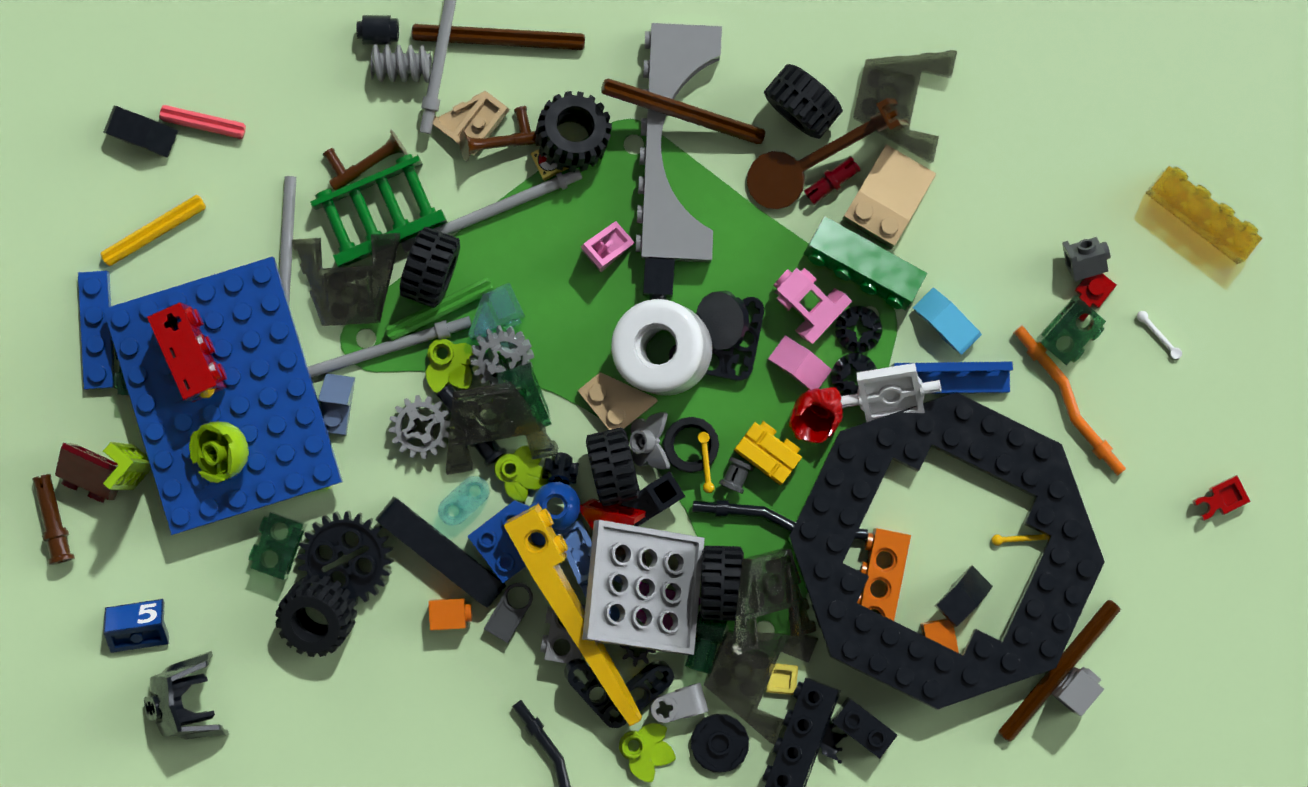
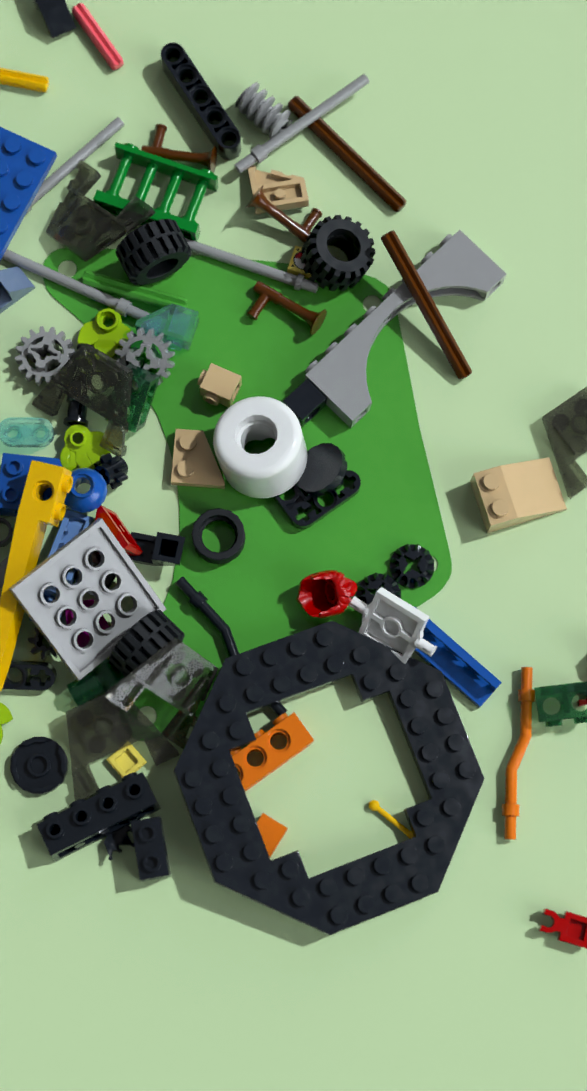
camera: 35 degrees right, 10 degrees down
black brick [356,15,399,45] -> none
bright pink slope [581,221,635,272] -> none
black tyre [586,427,640,507] -> none
light grey animal [630,412,670,469] -> none
light grey piece [650,683,709,723] -> none
yellow hinge [698,432,715,493] -> none
dark grey bush [718,457,754,494] -> none
yellow brick [733,421,802,486] -> none
reddish brown piece [747,98,909,209] -> none
black tyre [764,64,843,139] -> none
bright pink slope [768,335,832,390] -> none
bright pink tile [773,268,852,344] -> none
dark red pin [803,156,861,206] -> none
brick [803,216,927,311] -> none
medium azure slope [913,287,982,355] -> none
black slope [934,565,993,627] -> none
reddish brown axle [998,600,1120,742] -> none
light grey brick [1051,667,1104,716] -> none
none -> black beam [161,43,241,160]
none -> tan brick [197,363,242,407]
none -> reddish brown piece [246,281,327,335]

